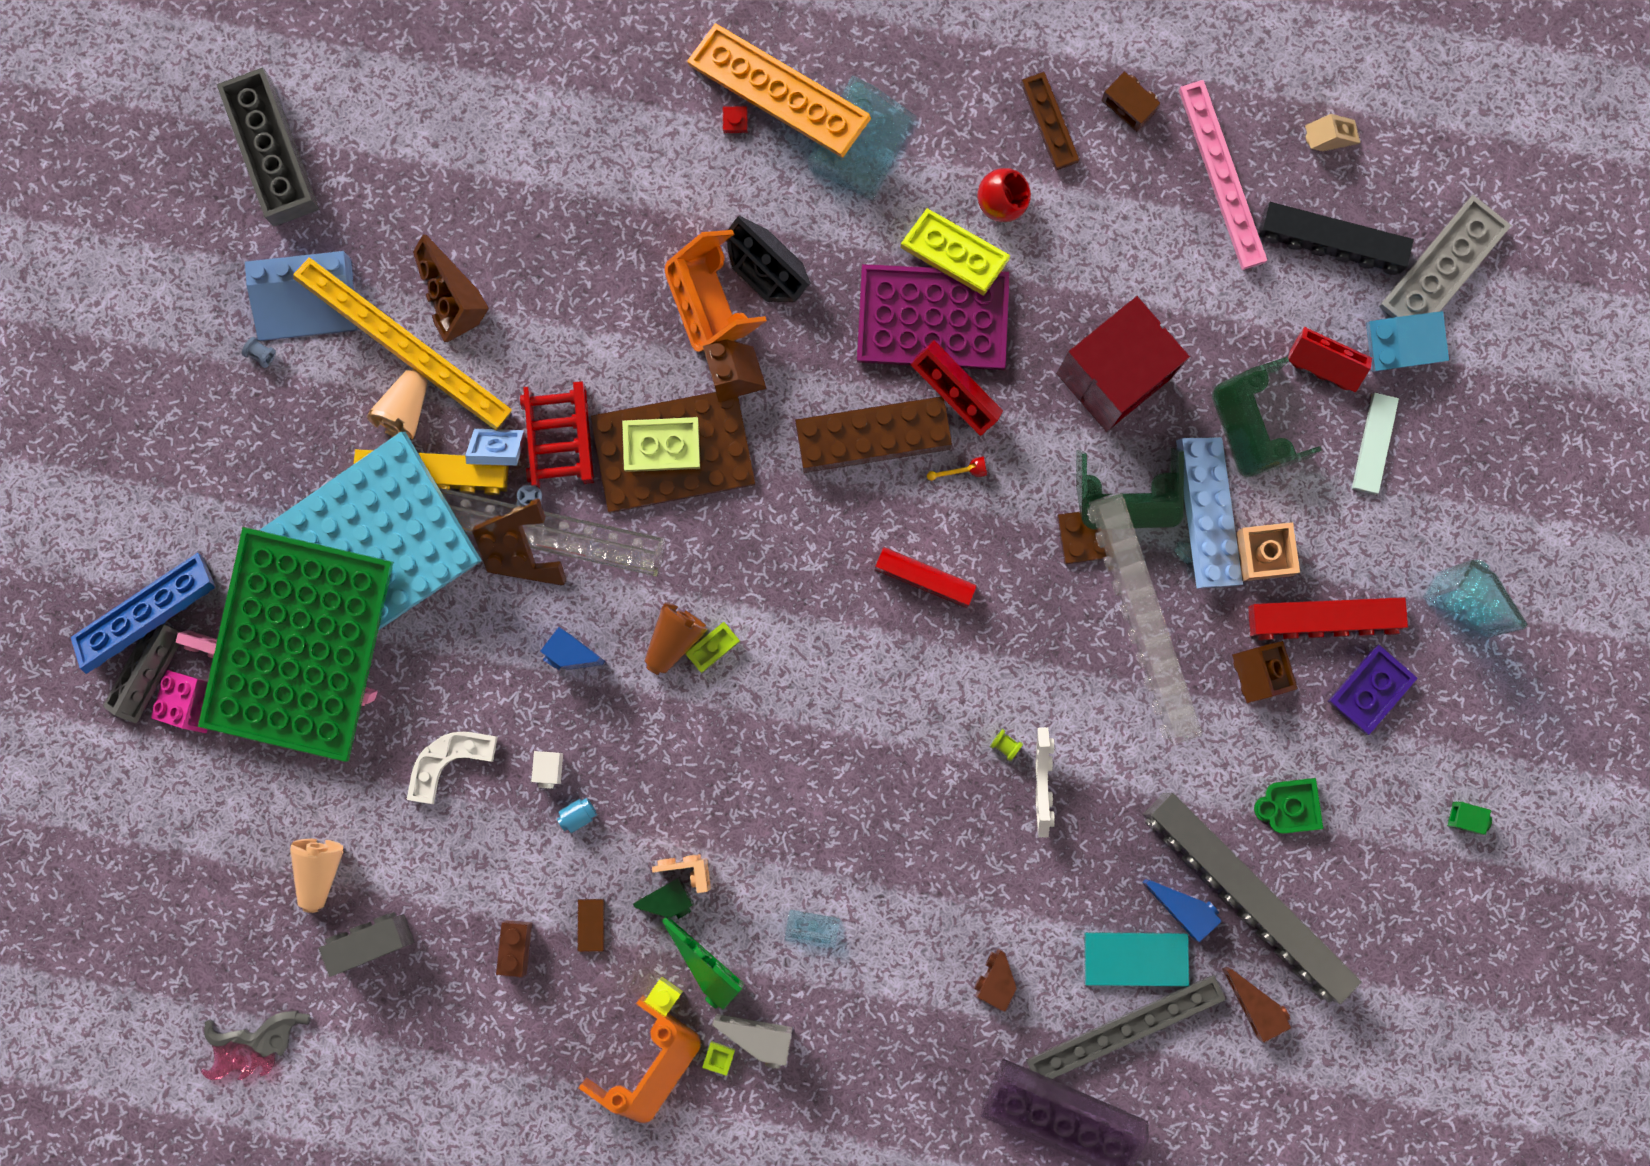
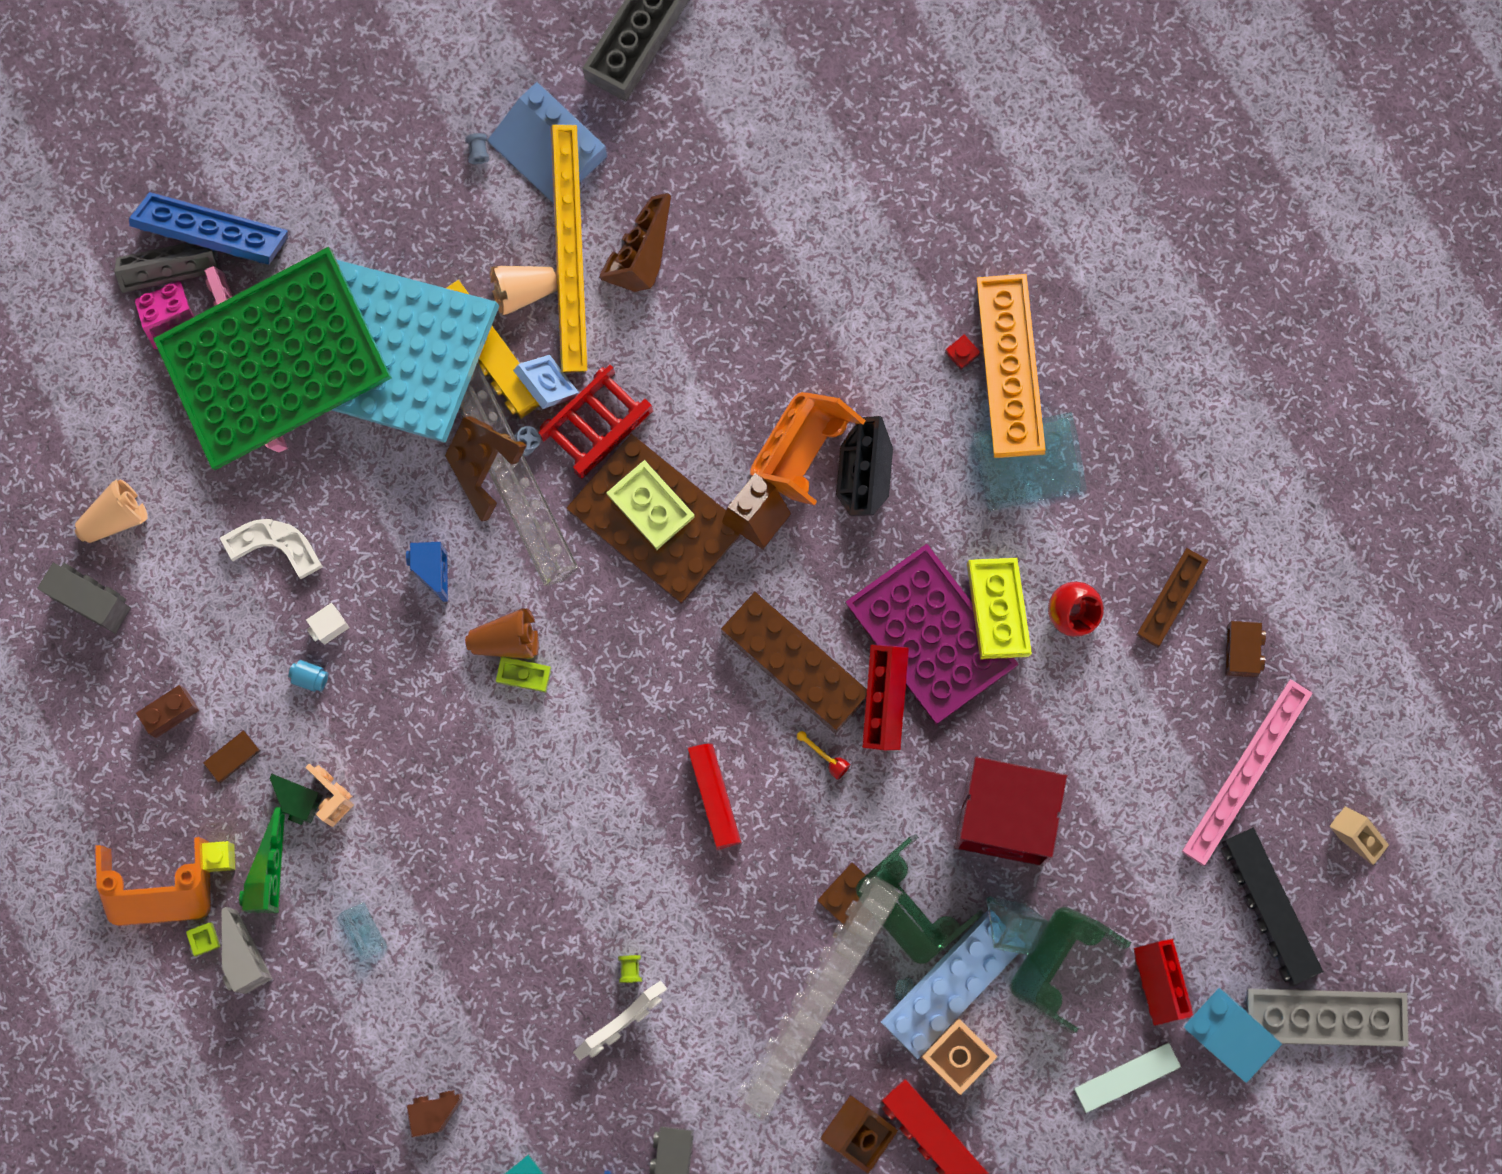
camera: 55 degrees right, 5 degrees down
none -> clear light blue slope [986,896,1048,955]

